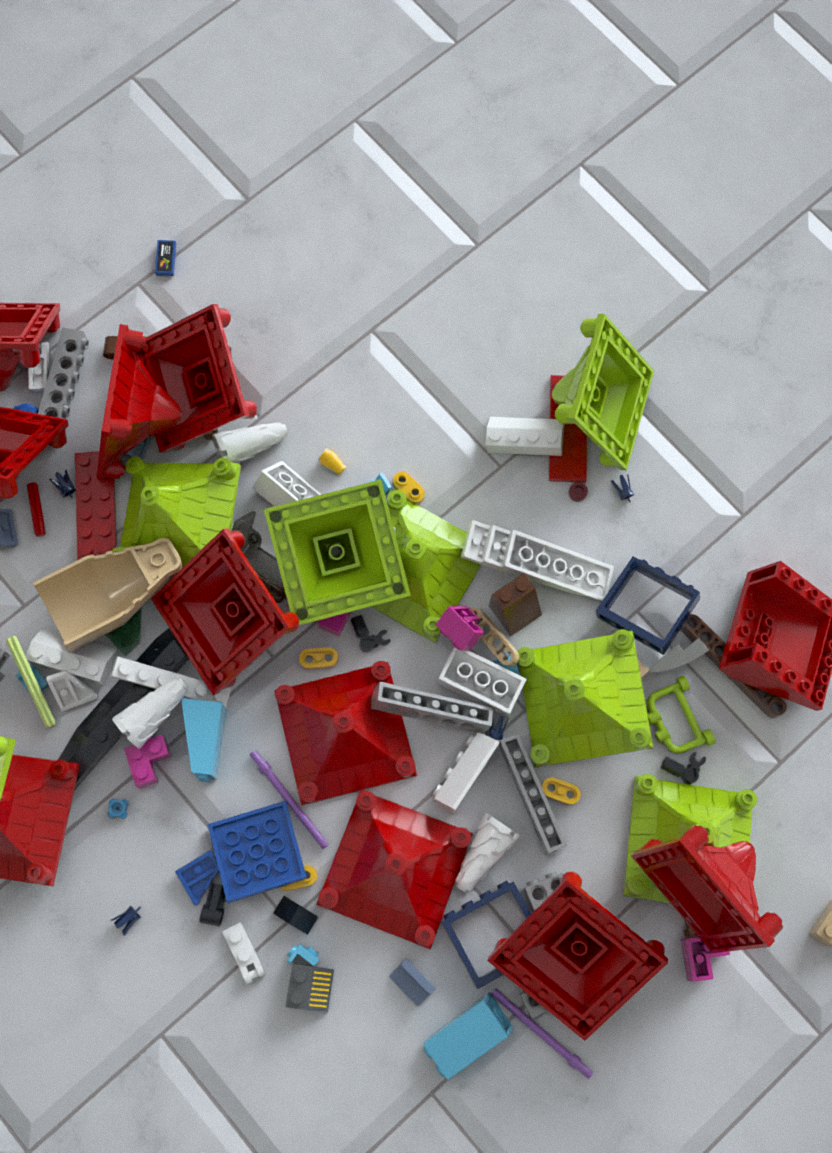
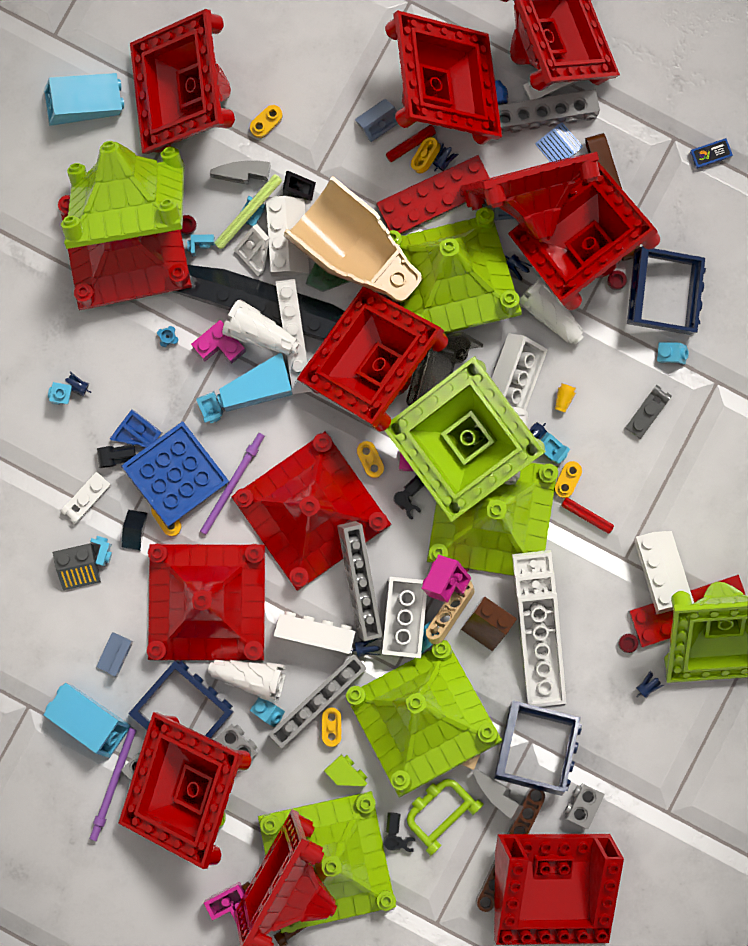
camera: 70 degrees right, 10 degrees up
none -> medium azure bracket [48,382,72,405]
none -> dark red tile [181,215,197,235]
none -> medium azure bracket [187,234,215,257]
none -> medium azure bracket [196,391,223,423]
none -> medium azure bracket [250,698,285,727]
none -> black slope [282,171,316,201]
none -> lime slope [324,754,368,786]
none -> yellow plate [411,137,441,174]
none -> dark blue piece [505,254,533,281]
none -> light blue sticker [535,122,583,162]
none -> red axle [561,497,614,534]
none -> light grey brick [564,783,605,829]
none -> dark red tile [607,270,627,290]
none -> dark grey plate [625,385,672,439]
none -> dark blue window [627,246,706,335]
none -> medium azure bracket [657,342,689,364]

